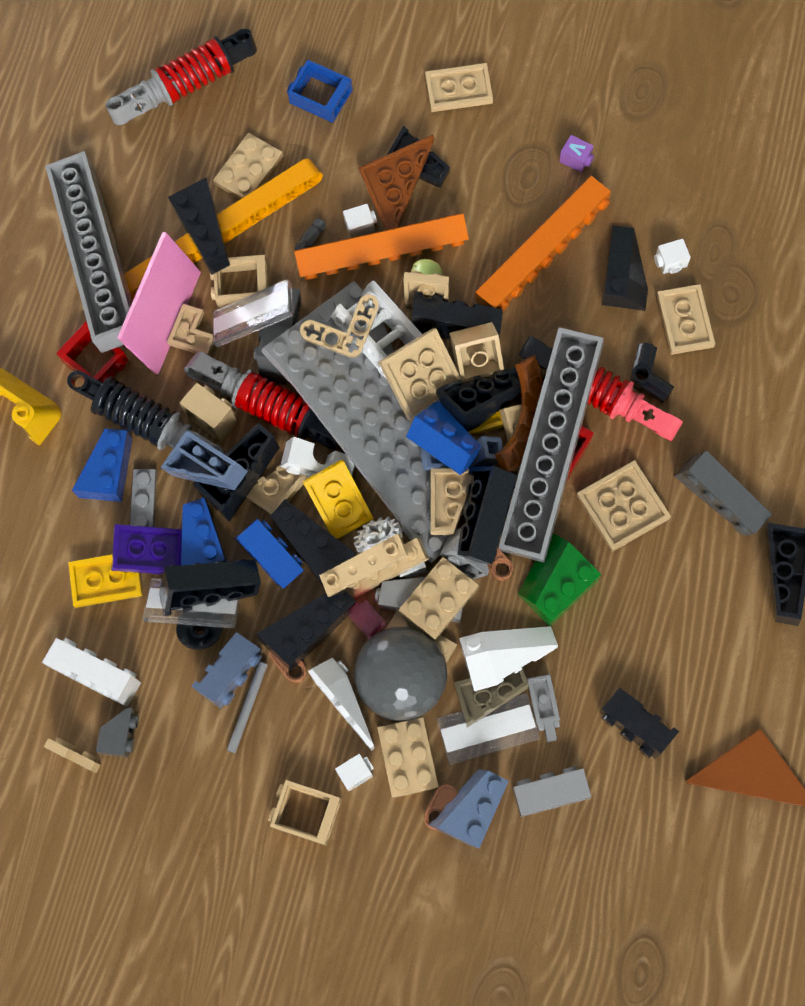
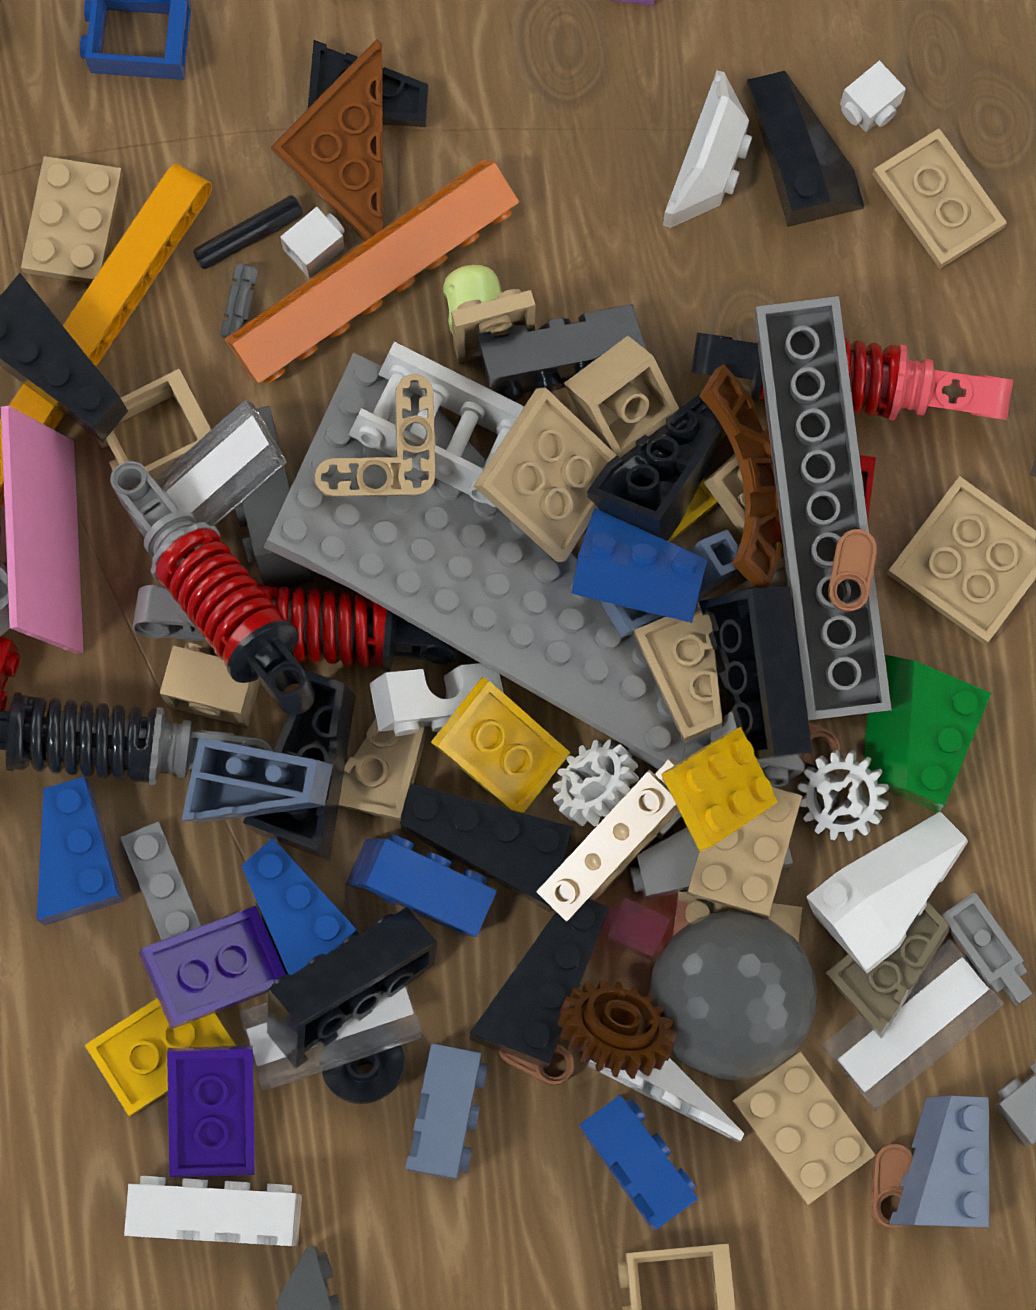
camera: 30 degrees left, 5 degrees up
tan plate [167,304,216,356] -> none
light grey bar [227,662,268,753] -> none
white brick [335,754,374,791] -> none
orange brick [475,176,611,312] -> none
black piece [630,342,674,404] -> none
none -> piece [110,461,314,715]
none -> dark purple plate [167,1046,255,1177]
none -> black axle [193,195,303,269]
none -> reddish brown gear [557,980,677,1079]
none -> blue wedge [578,1095,698,1231]
none -> yellow plate [661,727,778,851]
none -> white wedge [663,70,753,228]
none -> white gear [798,750,889,841]
none -> nougat piece [828,529,877,612]

